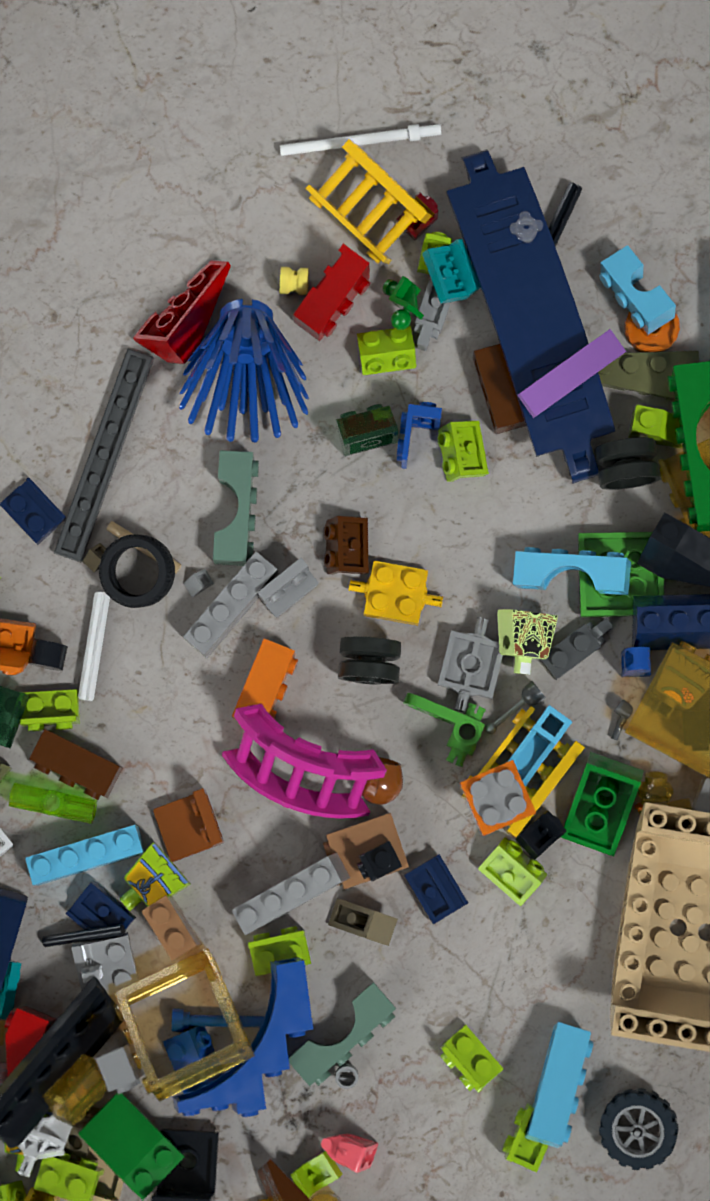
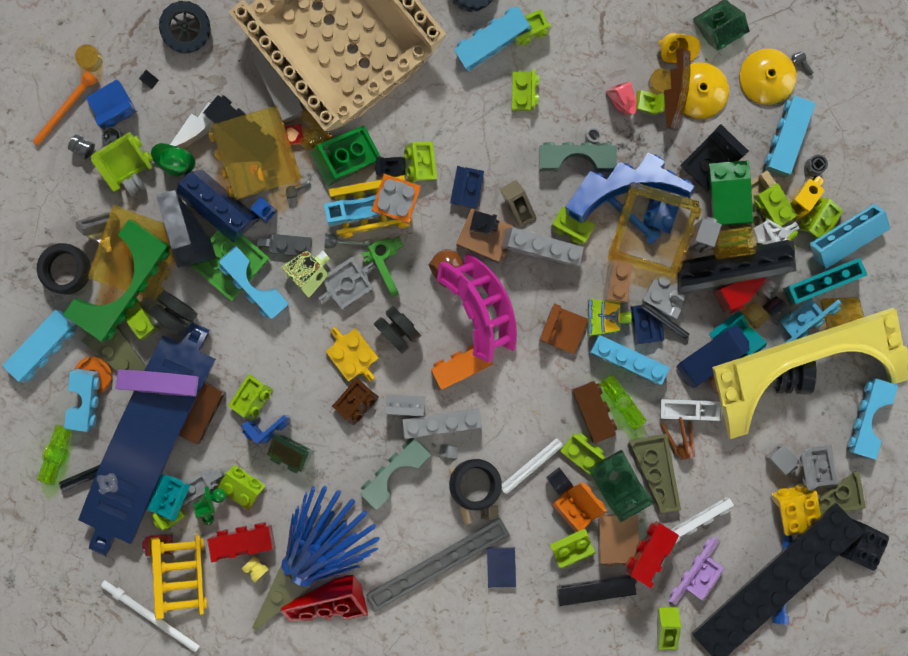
camera: 135 degrees left, 5 degrees up
none -> clear neon green piece [37,425,73,485]
none -> olive wing [252,565,315,630]
none -> tile [283,123,305,146]

